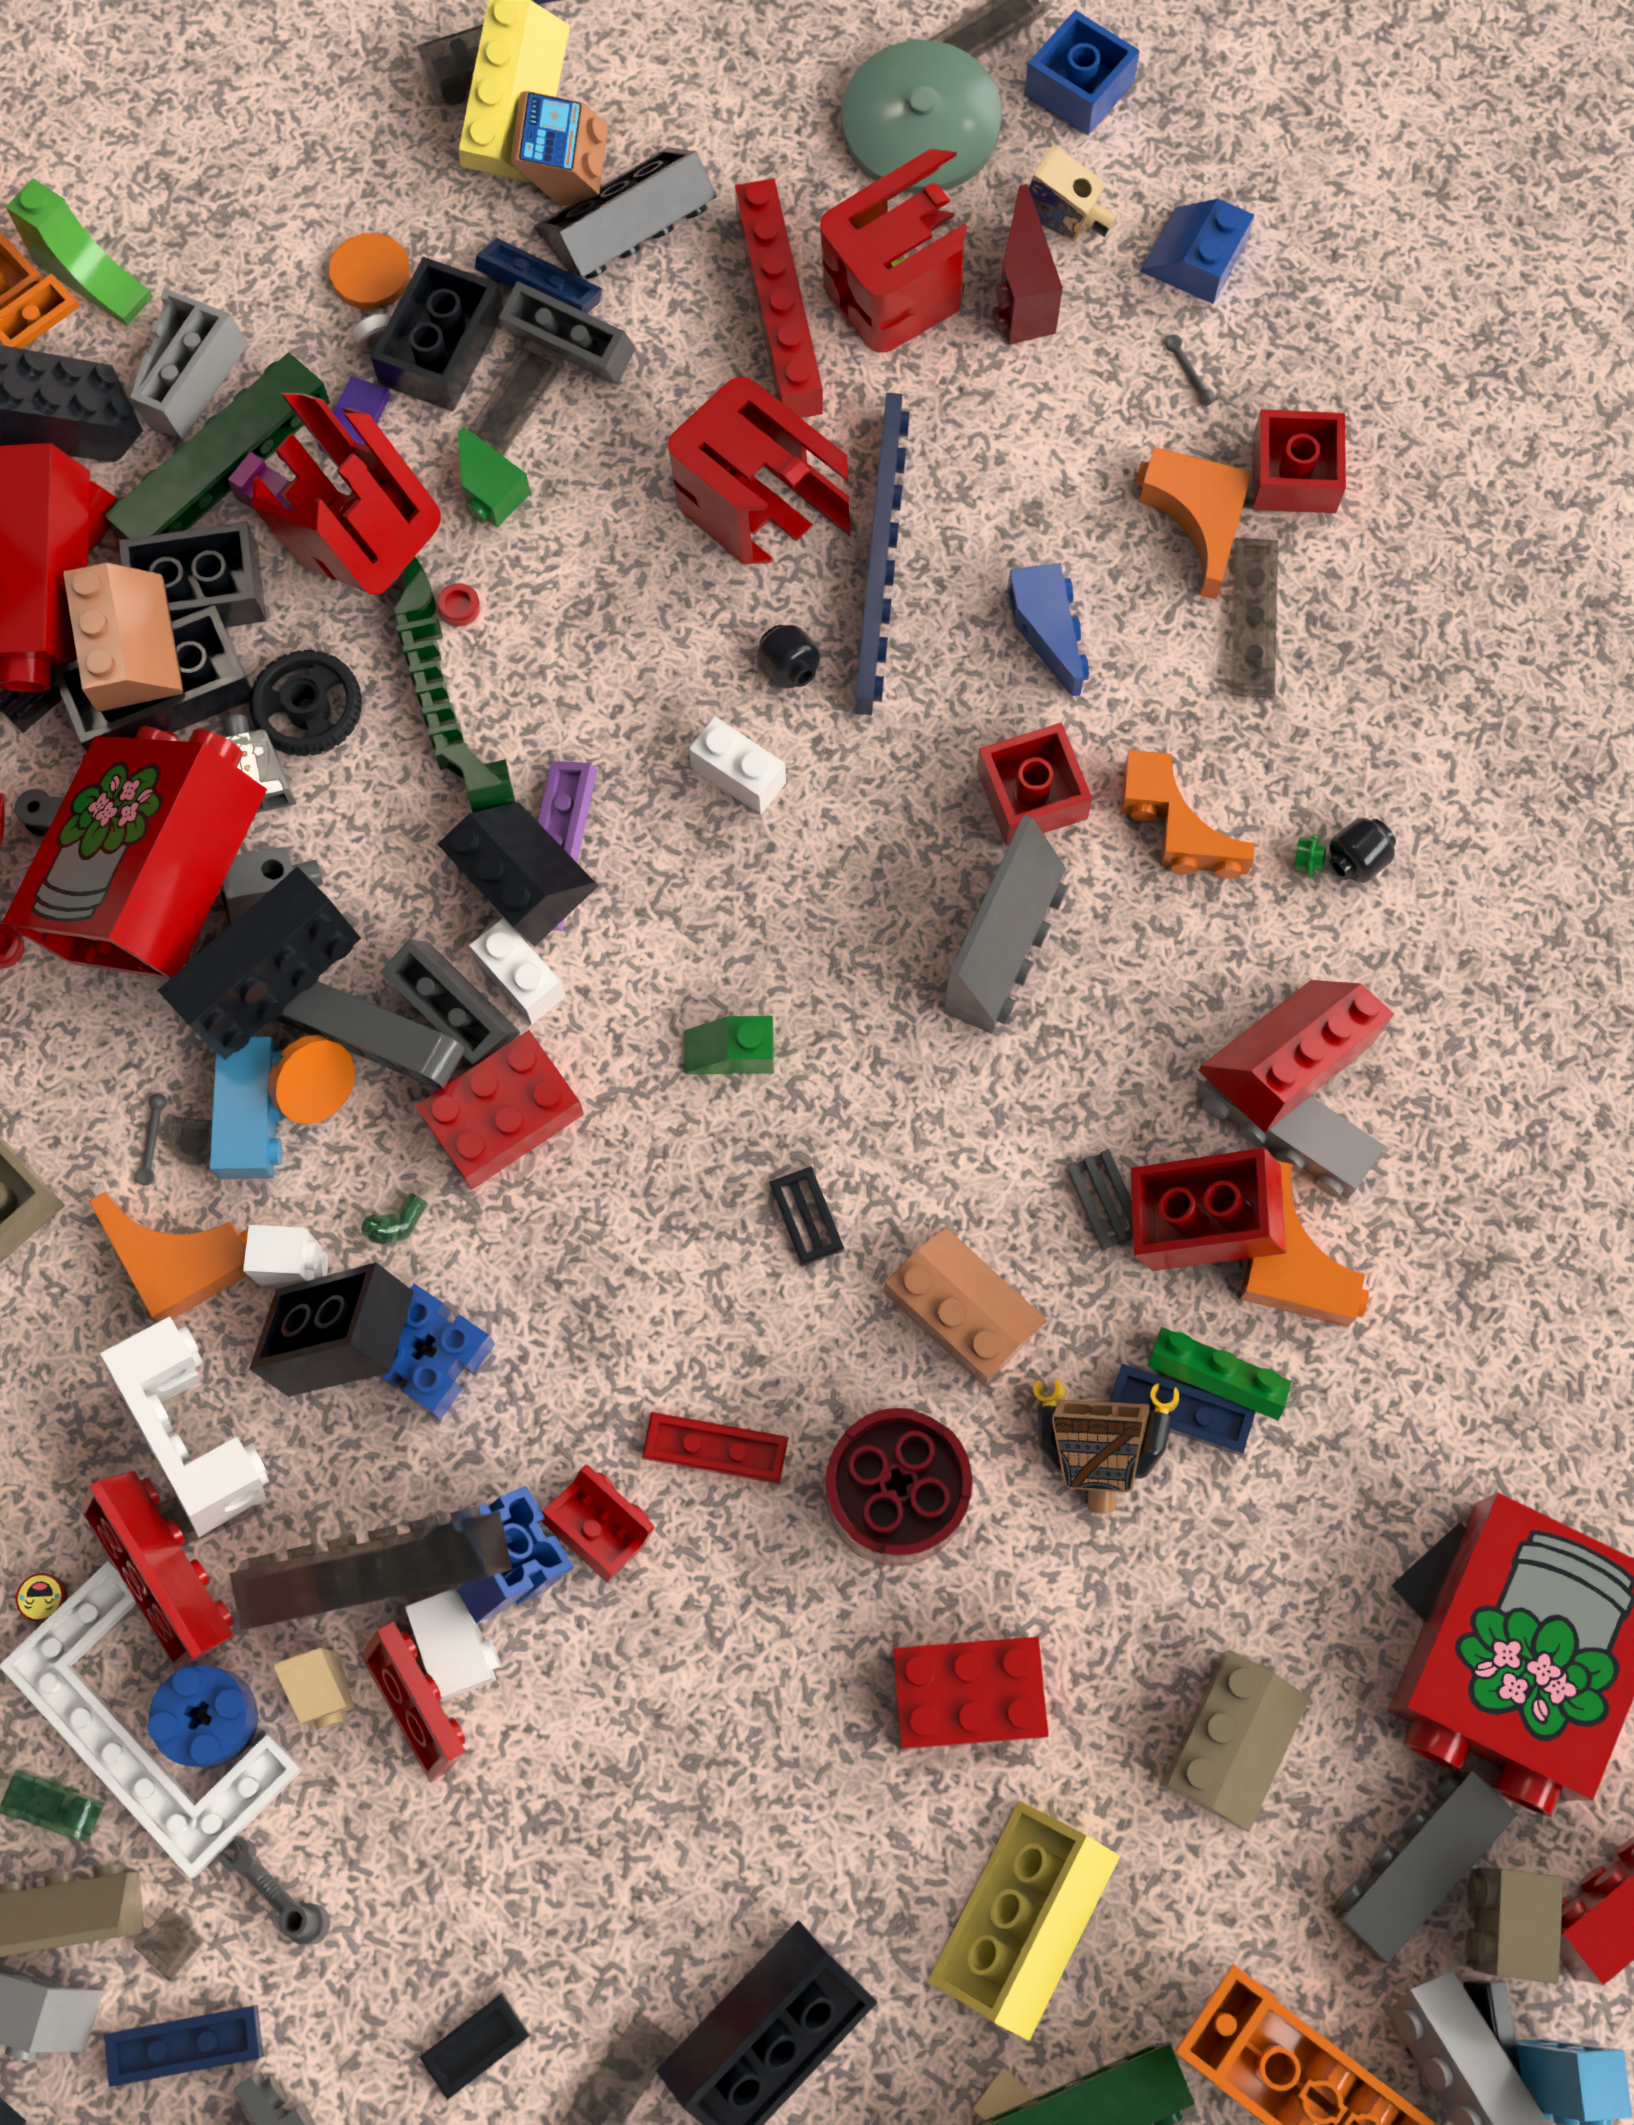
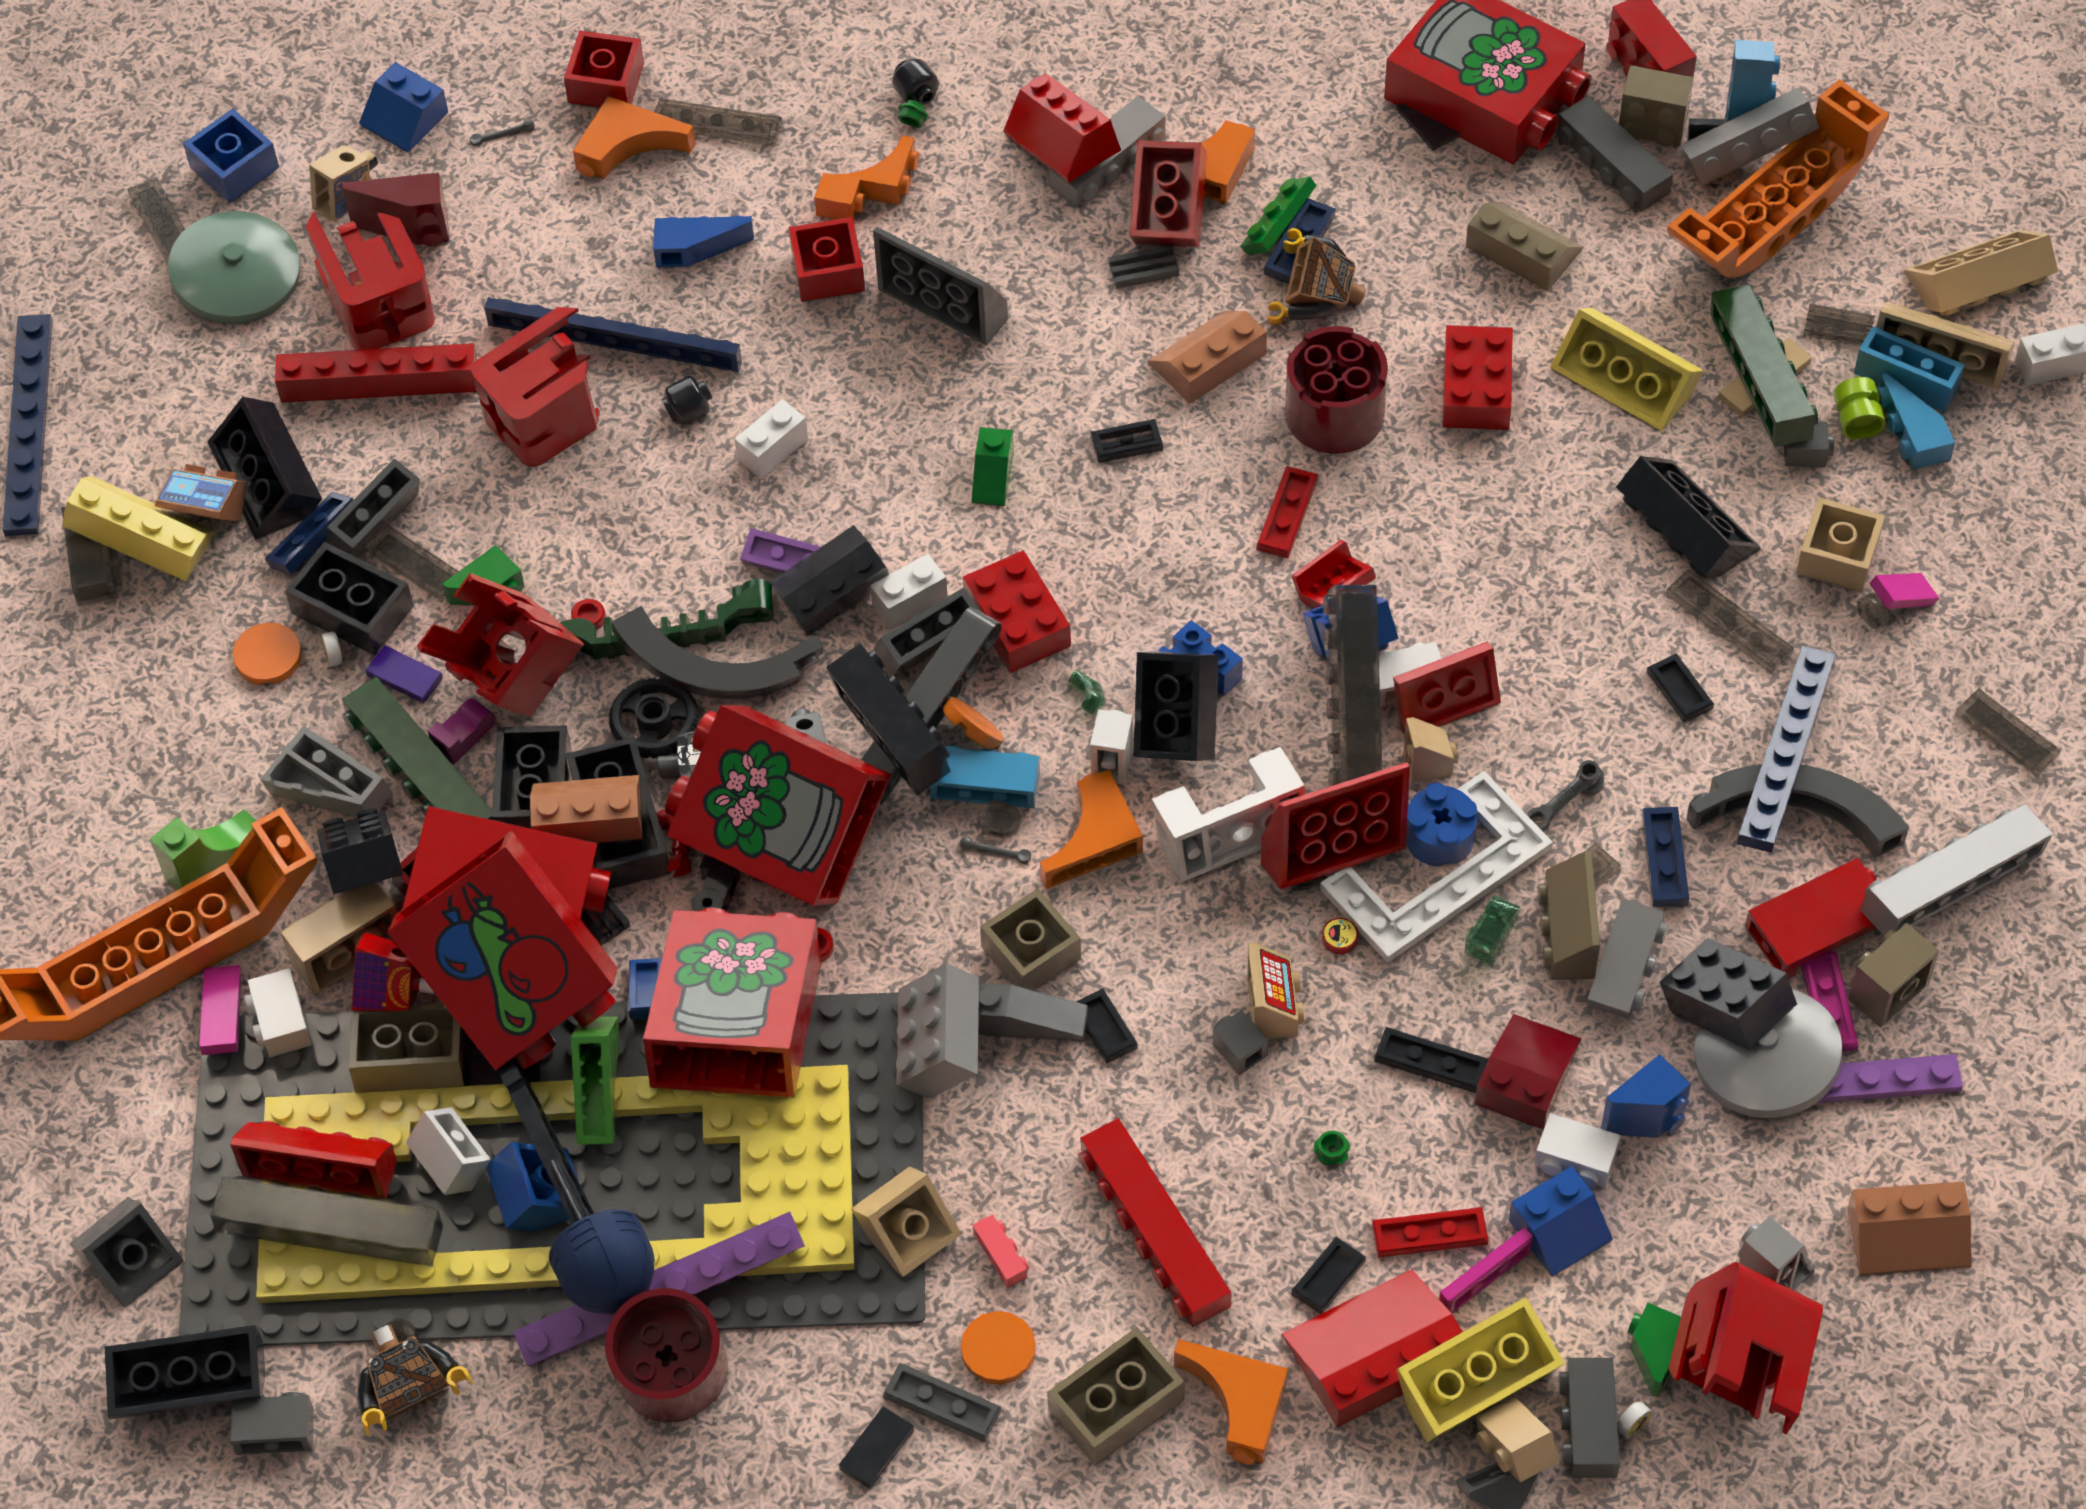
camera: 80 degrees left, 15 degrees down
none -> dark grey arch [611,605,823,699]

